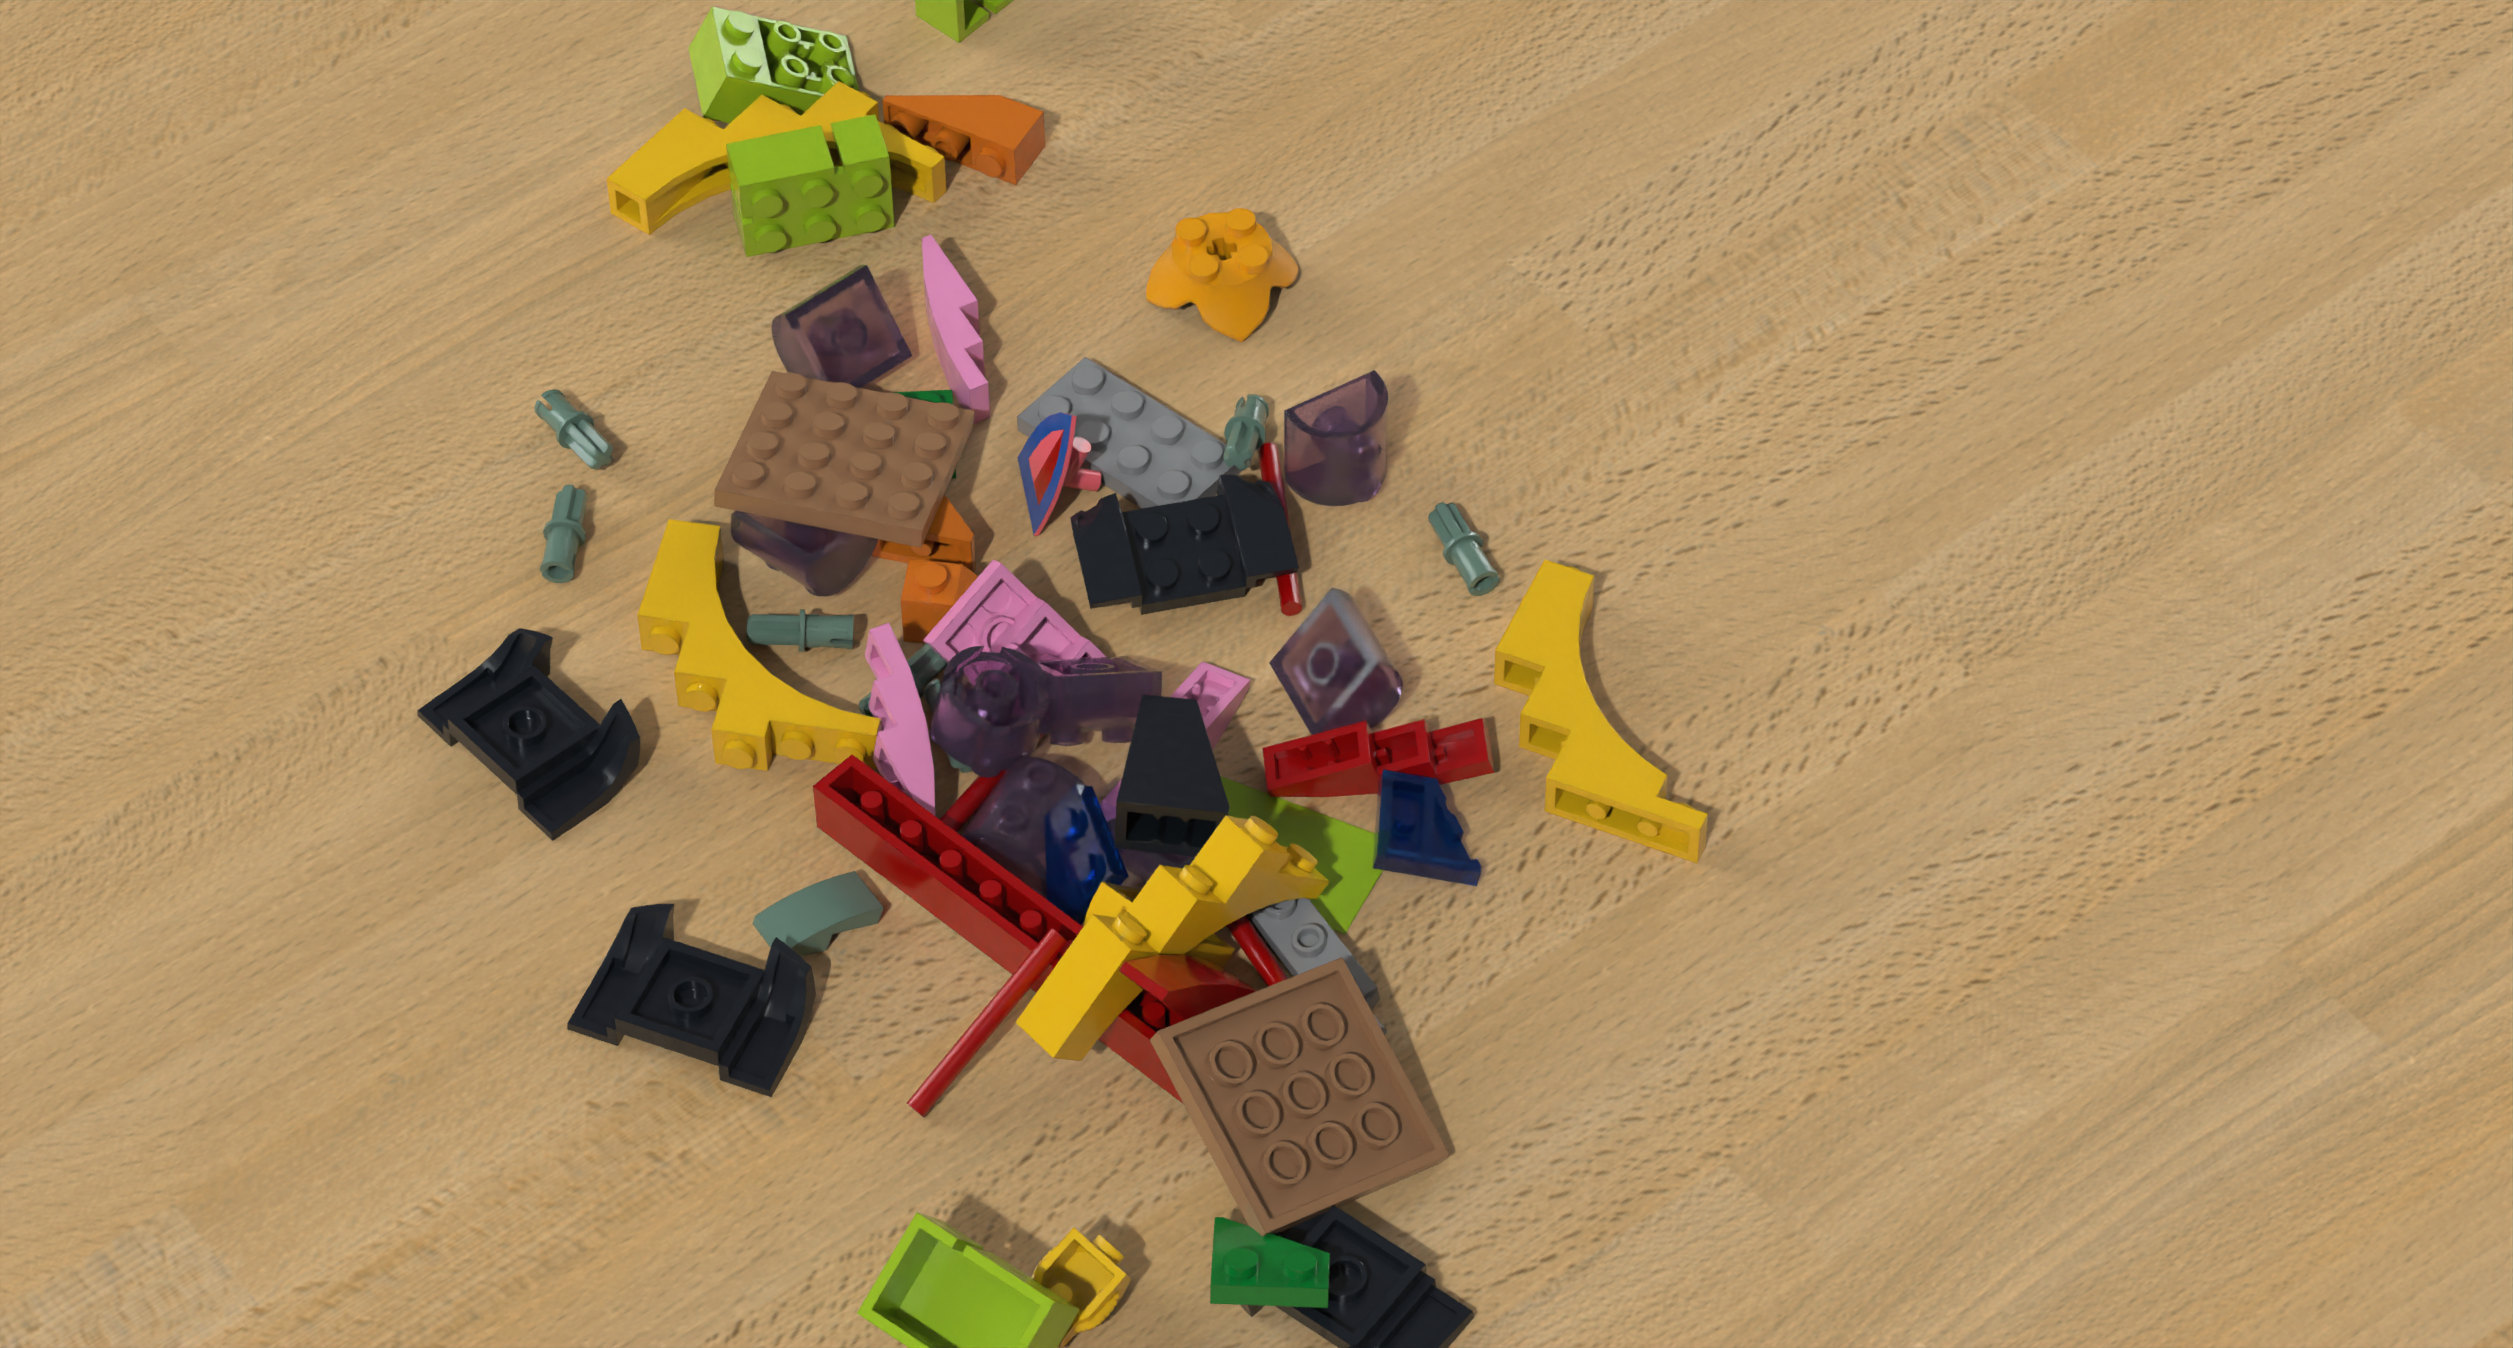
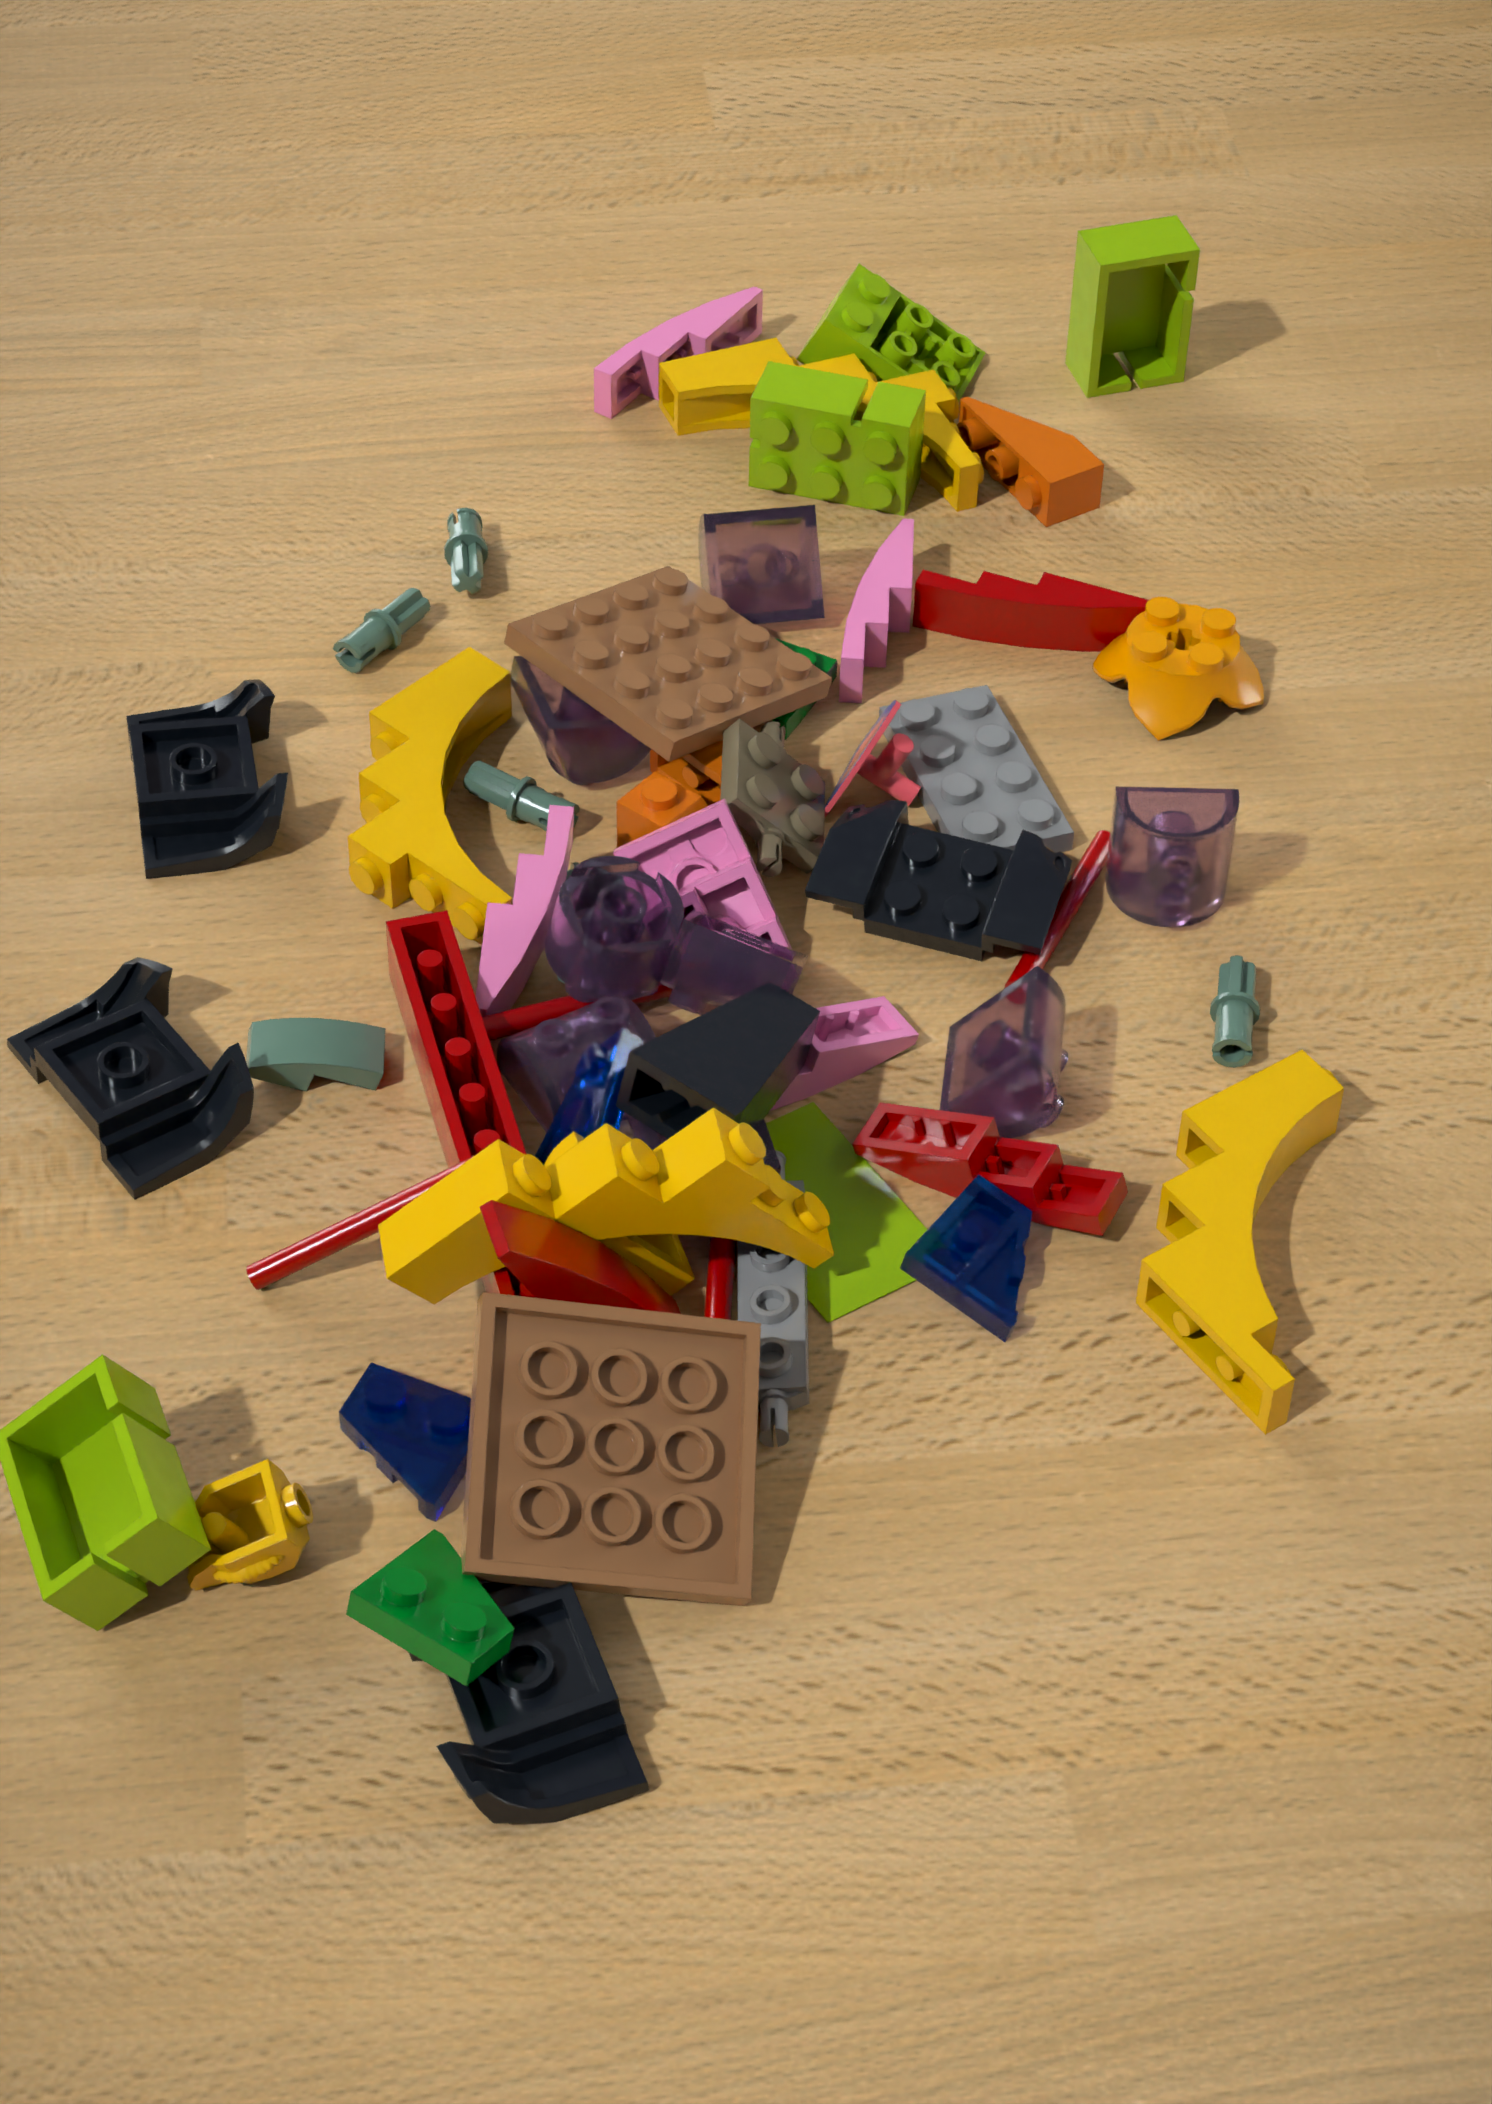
camera: 30 degrees right, 5 degrees down
sand green axle [1223,394,1269,471] -> none
none -> clear blue wing [339,1362,471,1522]
none -> bright pink slope [594,286,763,419]
none -> dark tan plate [720,718,825,877]
none -> red slope [912,569,1149,652]

